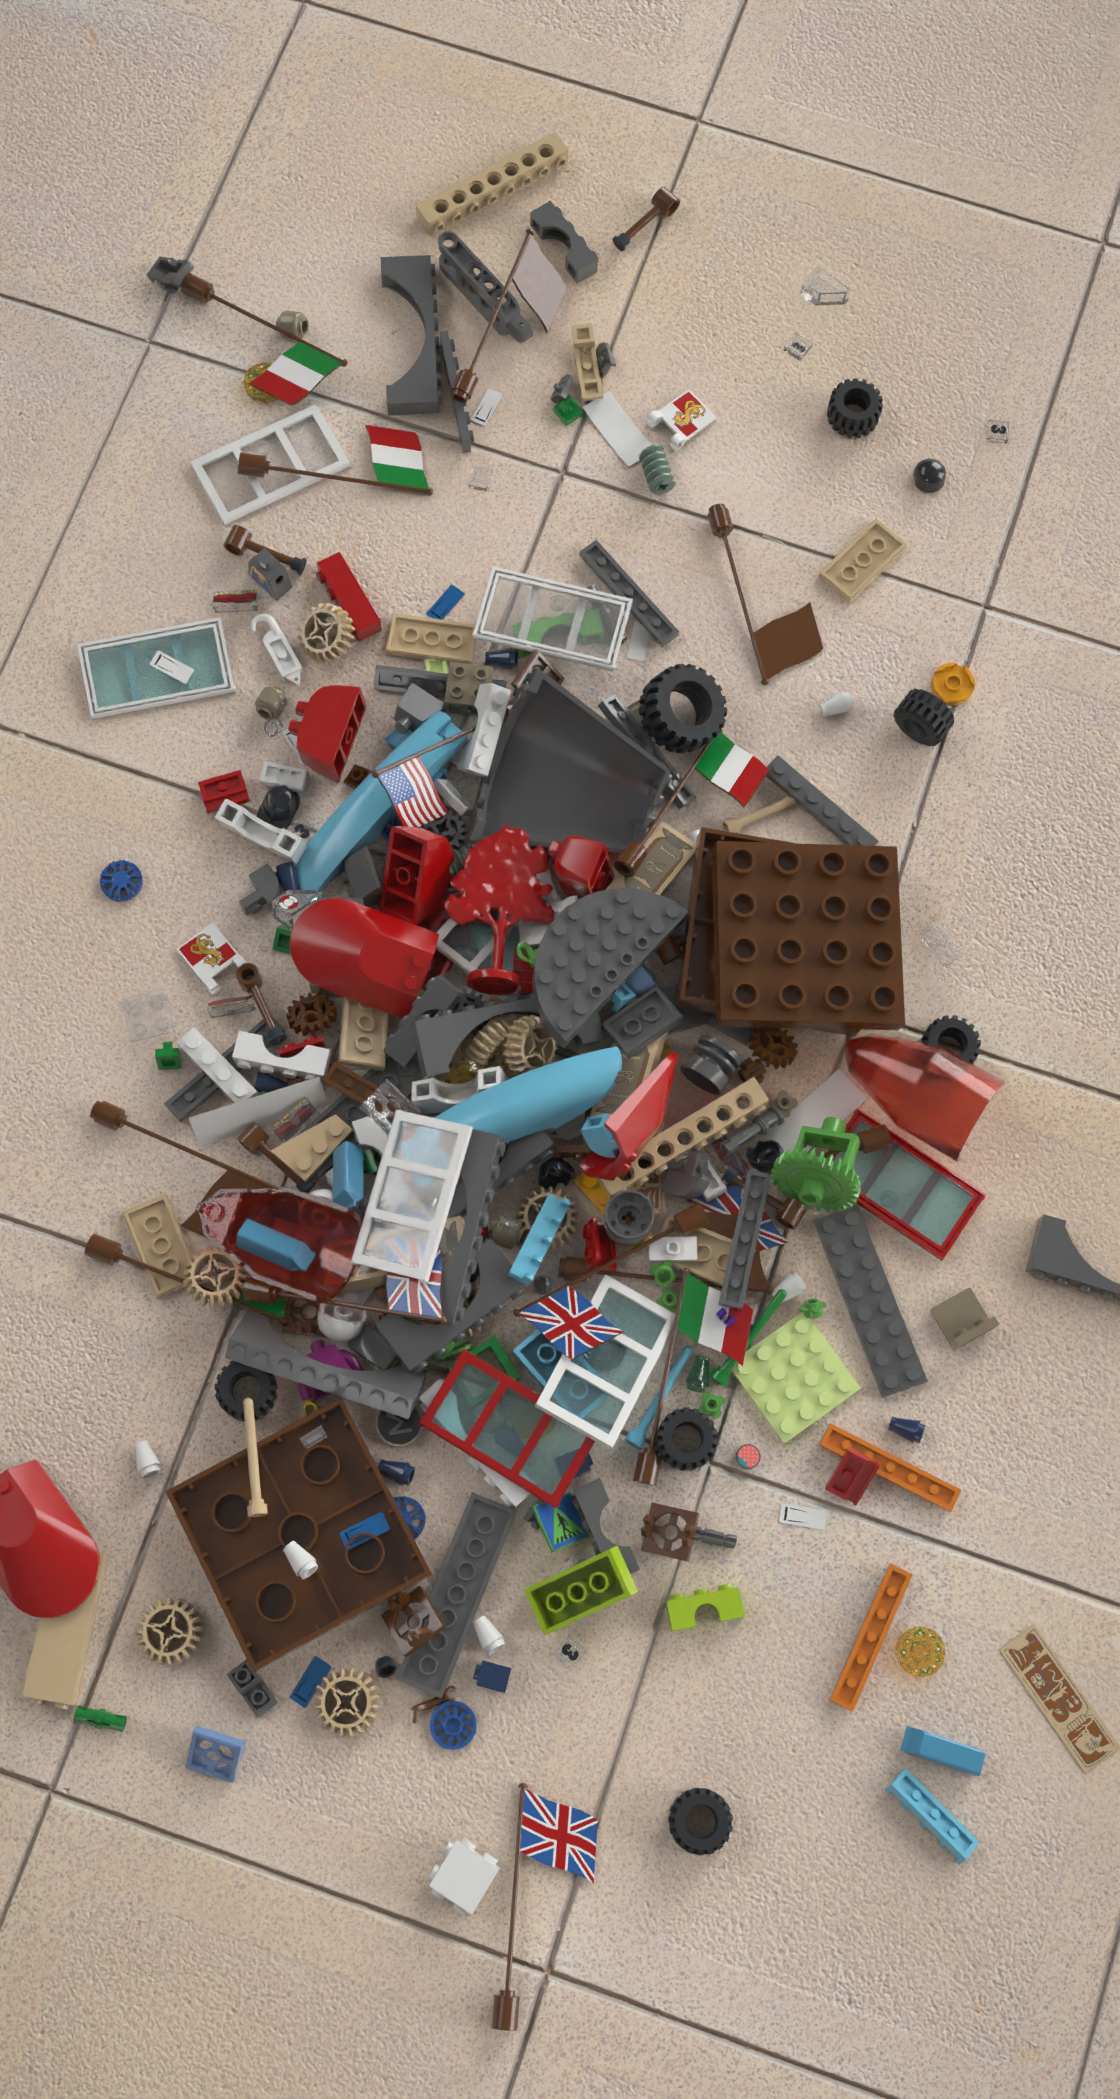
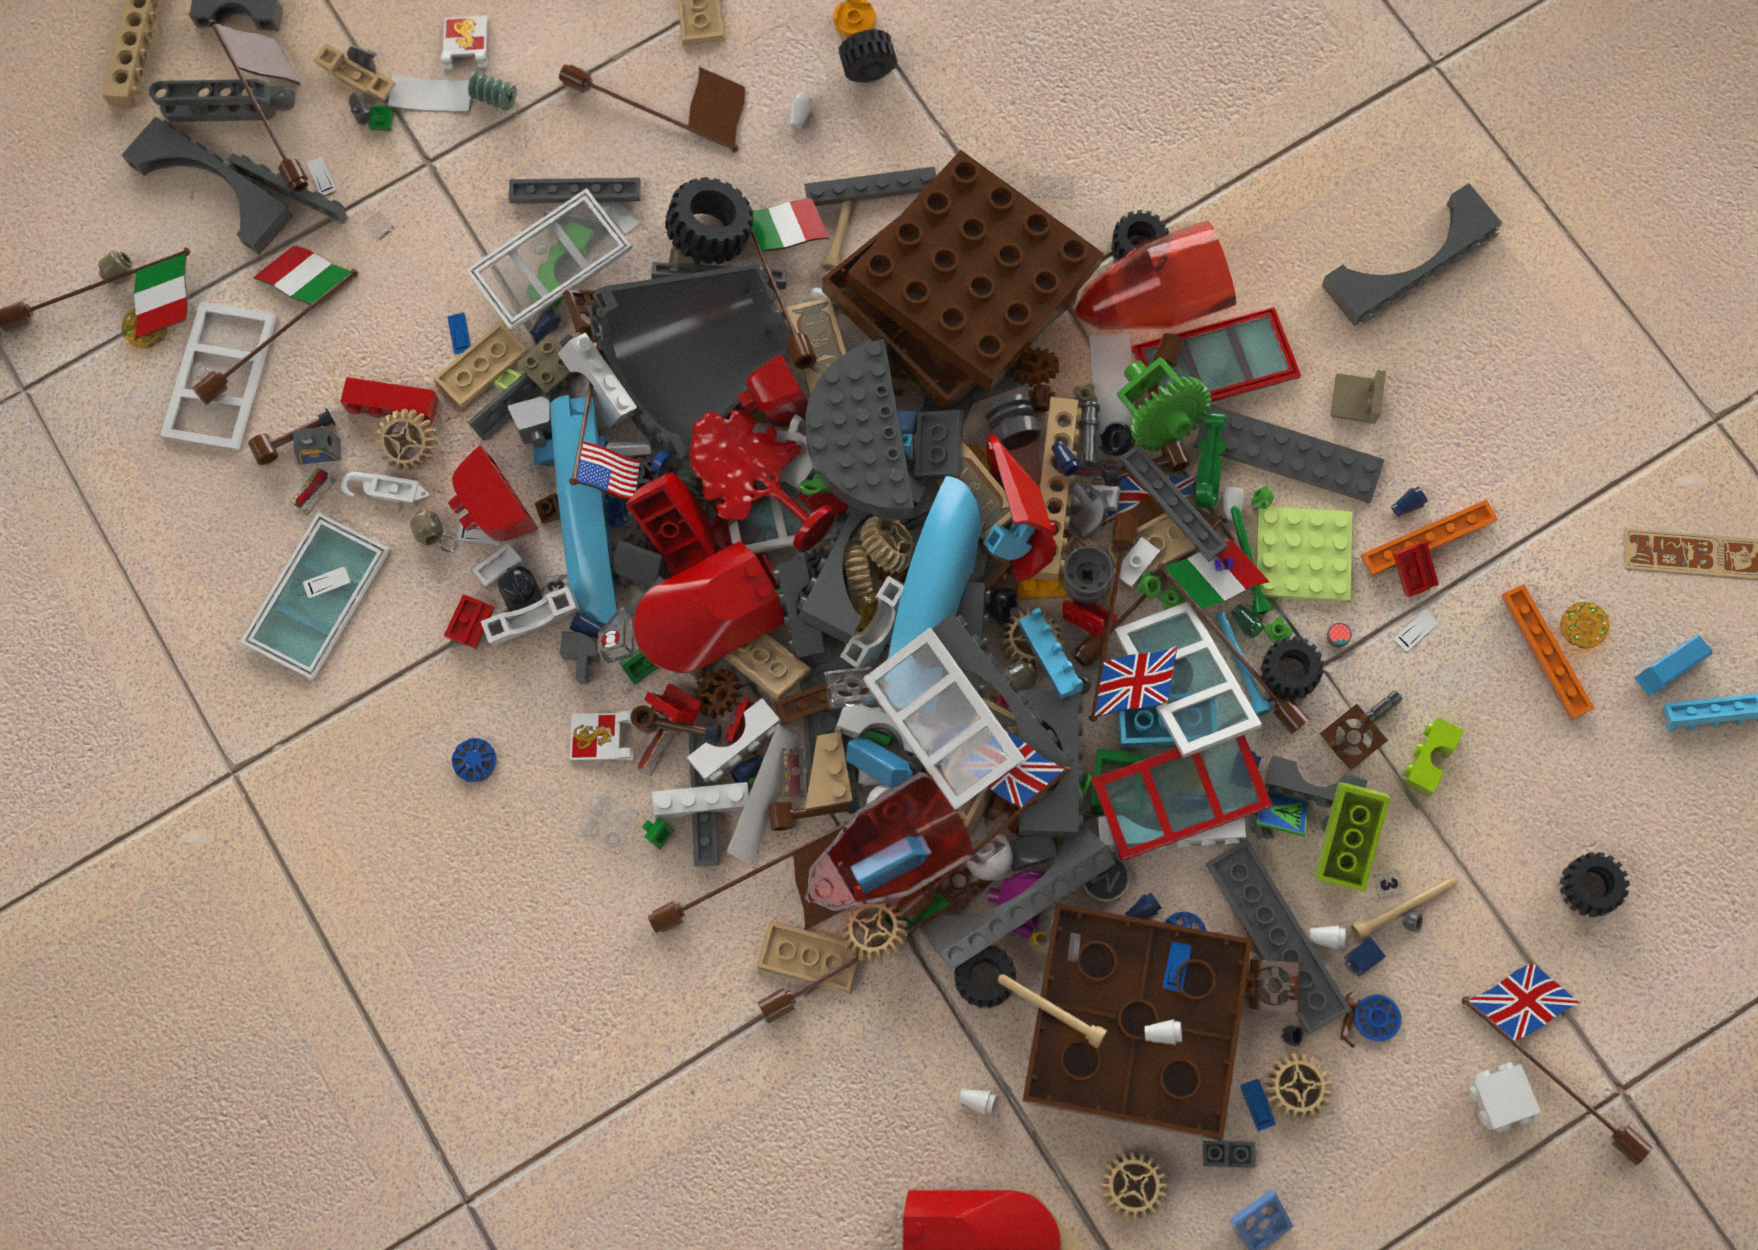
camera: 40 degrees left, 0 degrees up
none -> red bracket [644,683,702,724]
none -> blue tile [652,450,671,474]
none -> dark blue cone [1051,441,1081,477]
none -> green piece [1194,413,1226,508]
none -> tan piece [1351,878,1457,942]
none -> dark grey hinge [1402,912,1423,933]

